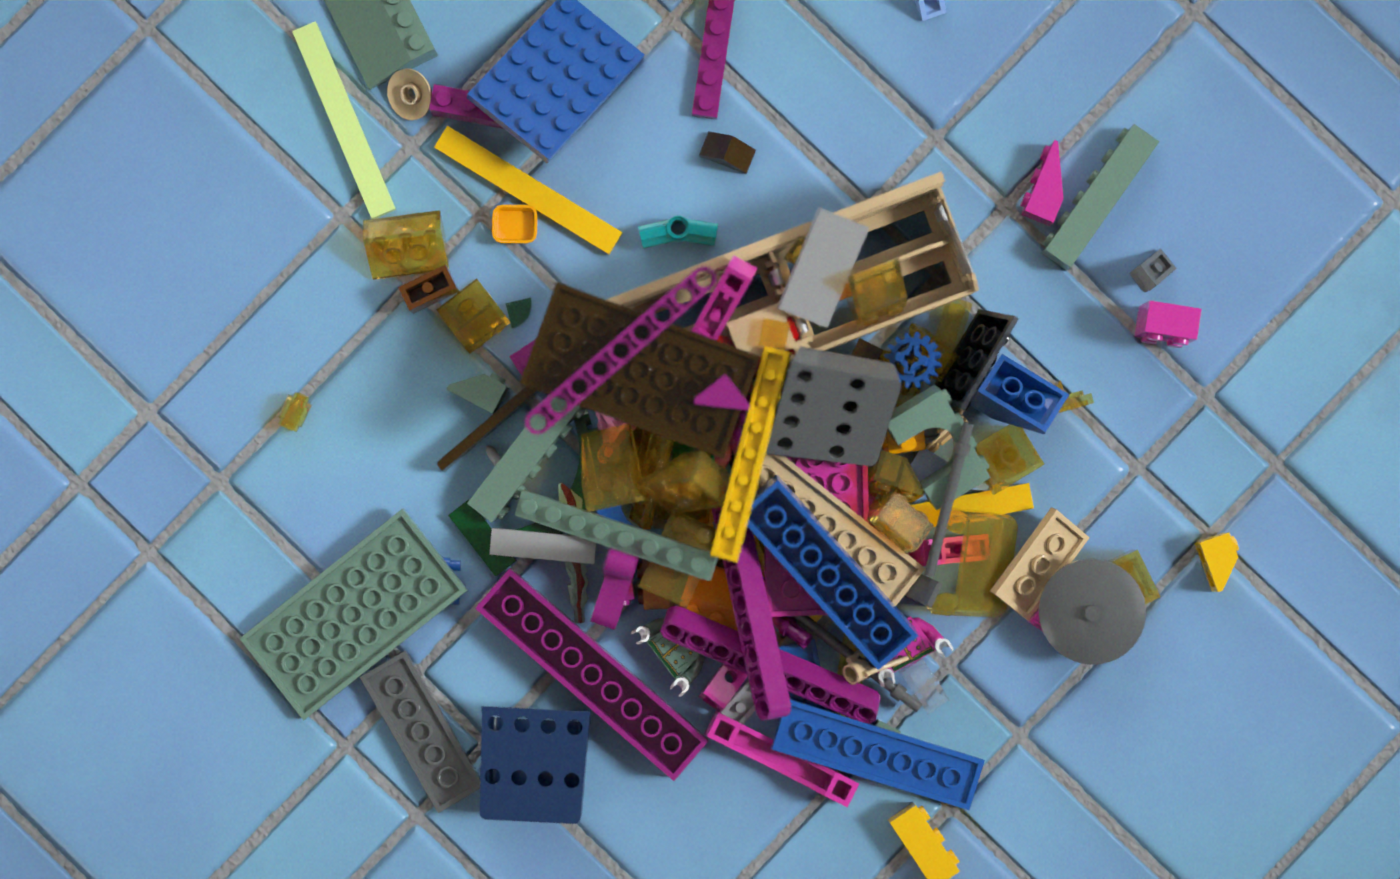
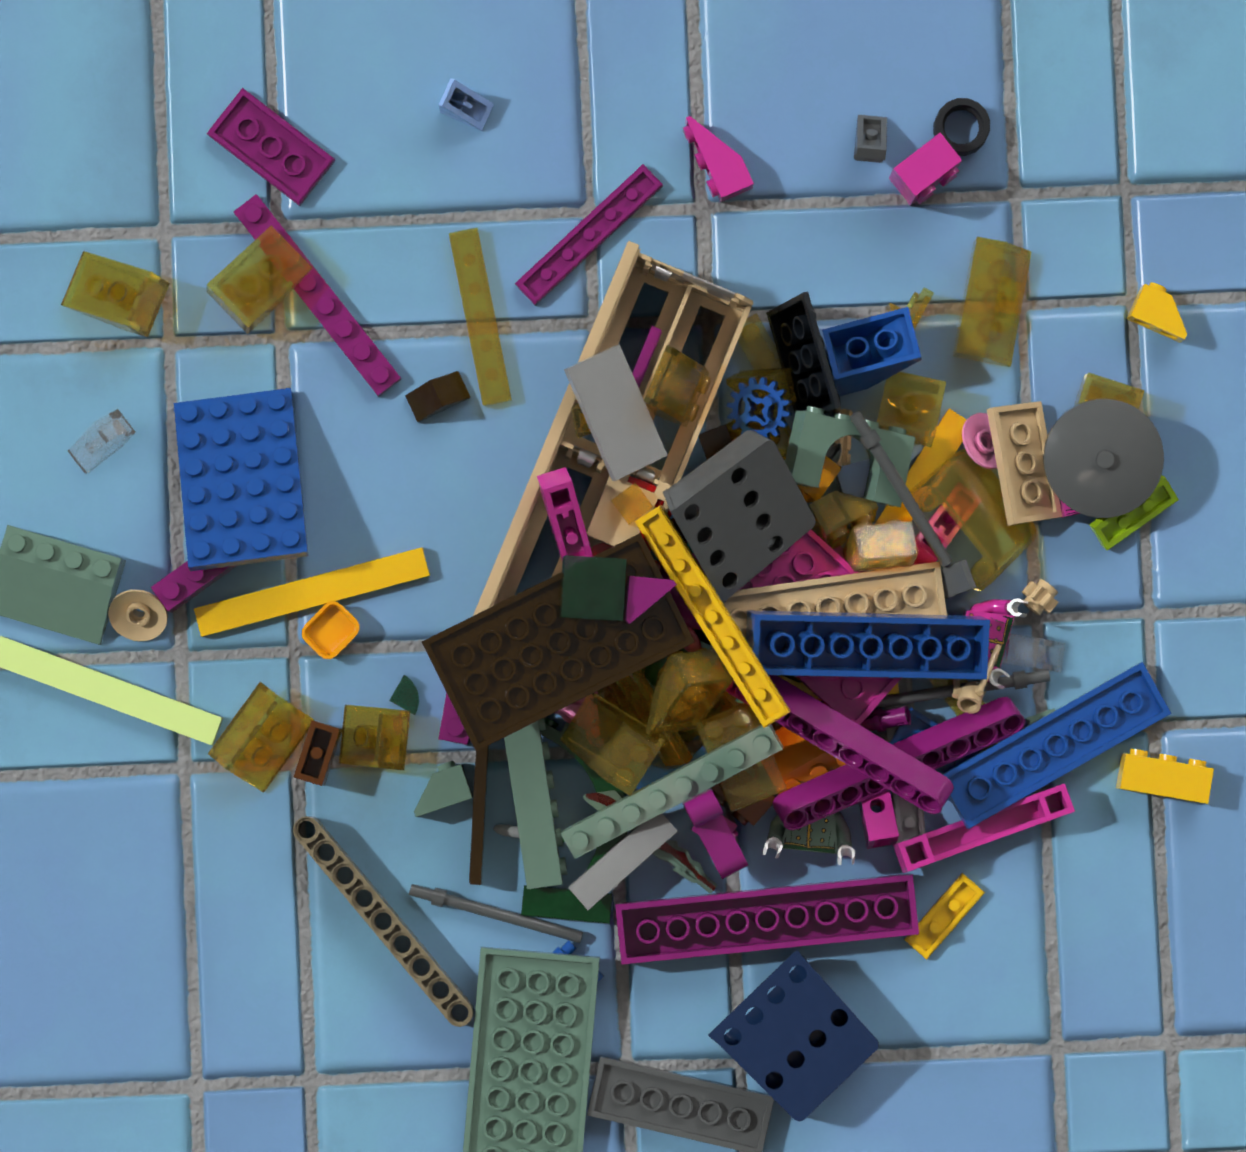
camera: 45 degrees left, 0 degrees up
clear yellow brick [278,391,312,432] -> none
magenta beam [525,266,716,435] -> none
teal piece [638,216,718,249] -> none
sand green brick [1042,124,1159,271] -> none
none -> dark tan beam [293,816,474,1027]
none -> dark grey bar [409,884,583,943]
none -> clear yellow tile [449,228,512,406]
none -> magenta tile [515,164,663,306]
none -> clear green brick [559,555,627,621]
none -> magenta tile [632,326,662,388]
none -> yellow tile [904,873,985,960]
none -> black tyre [933,98,990,156]
none -> clear yellow slope [953,237,1032,367]
none -> bright pink dish [962,413,997,469]
none -> tan gear [1022,579,1059,616]
none -> lime plate [1089,475,1179,550]

